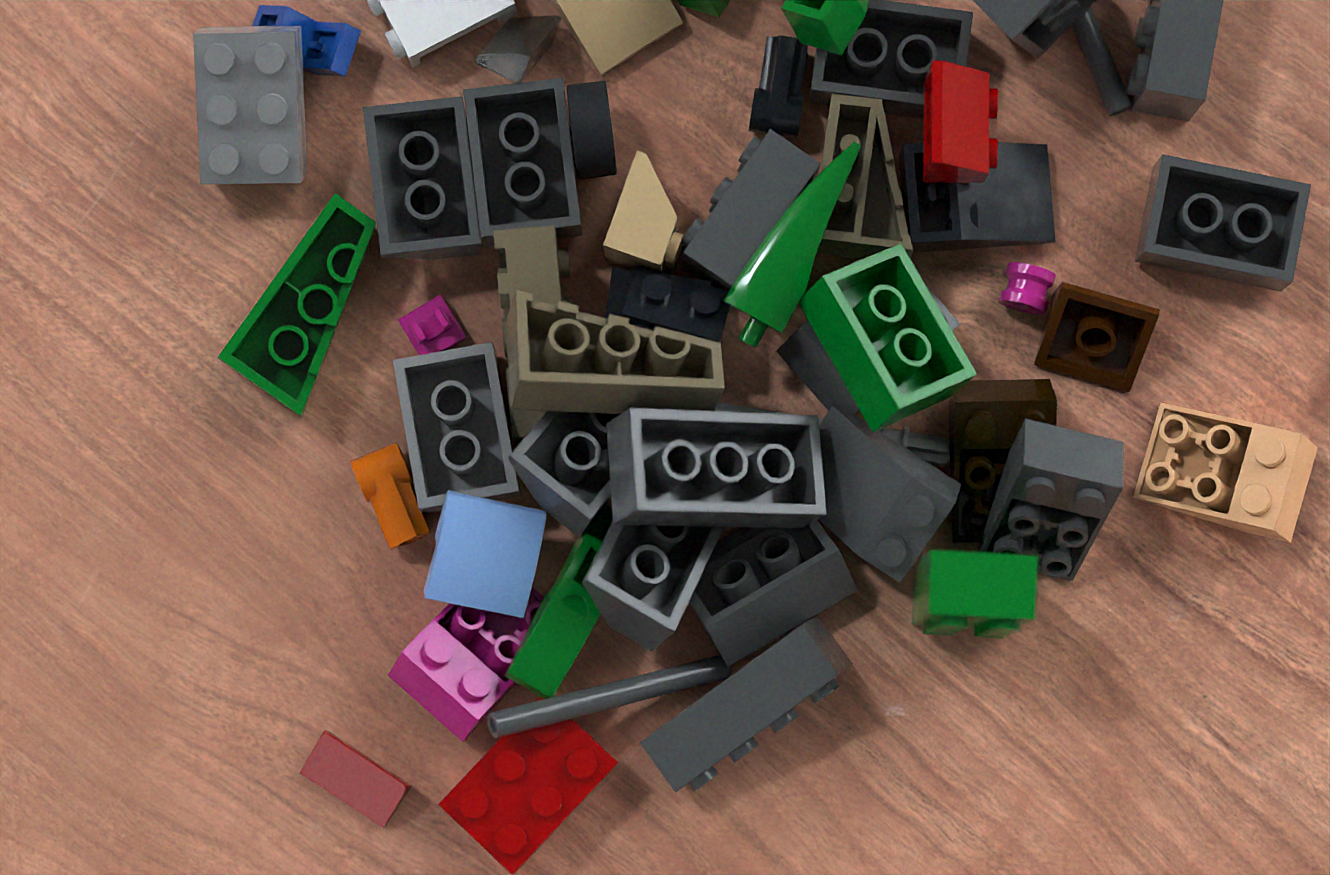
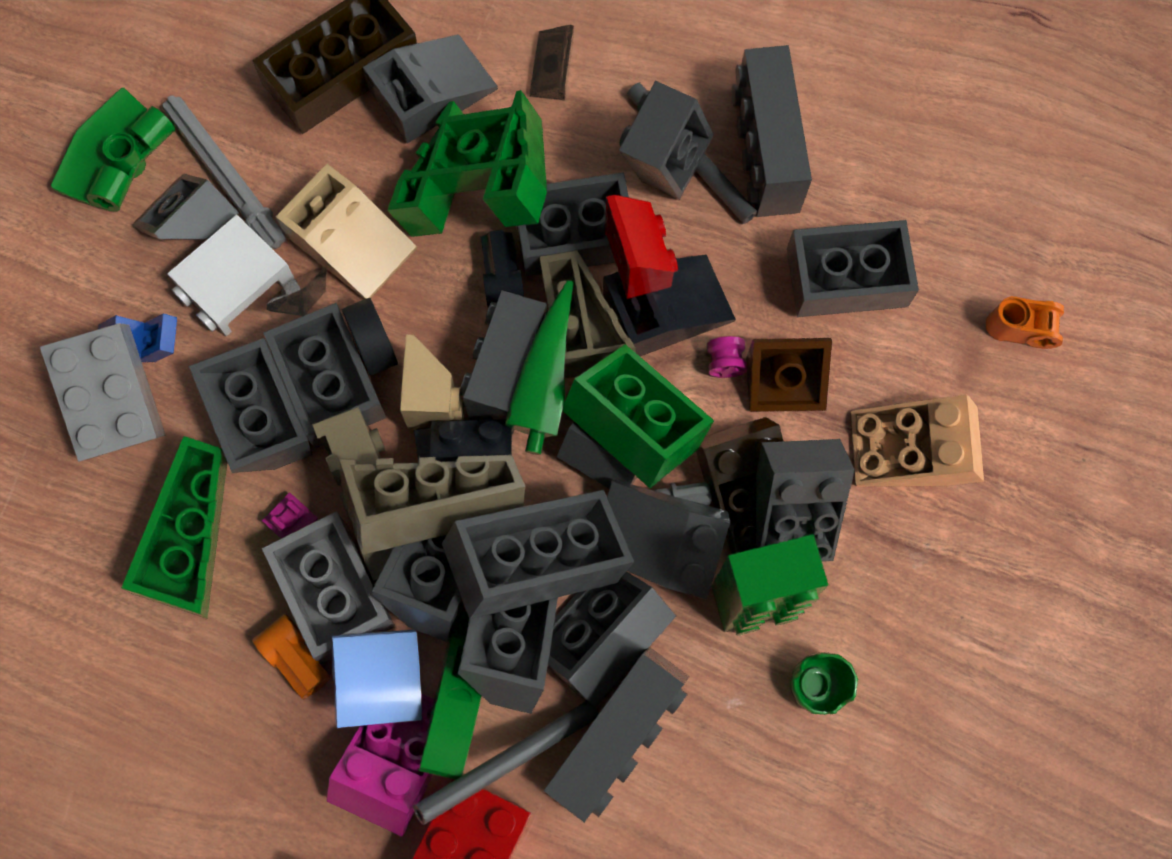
camera: 20 degrees left, 10 degrees down
none -> green hair [790,652,858,715]

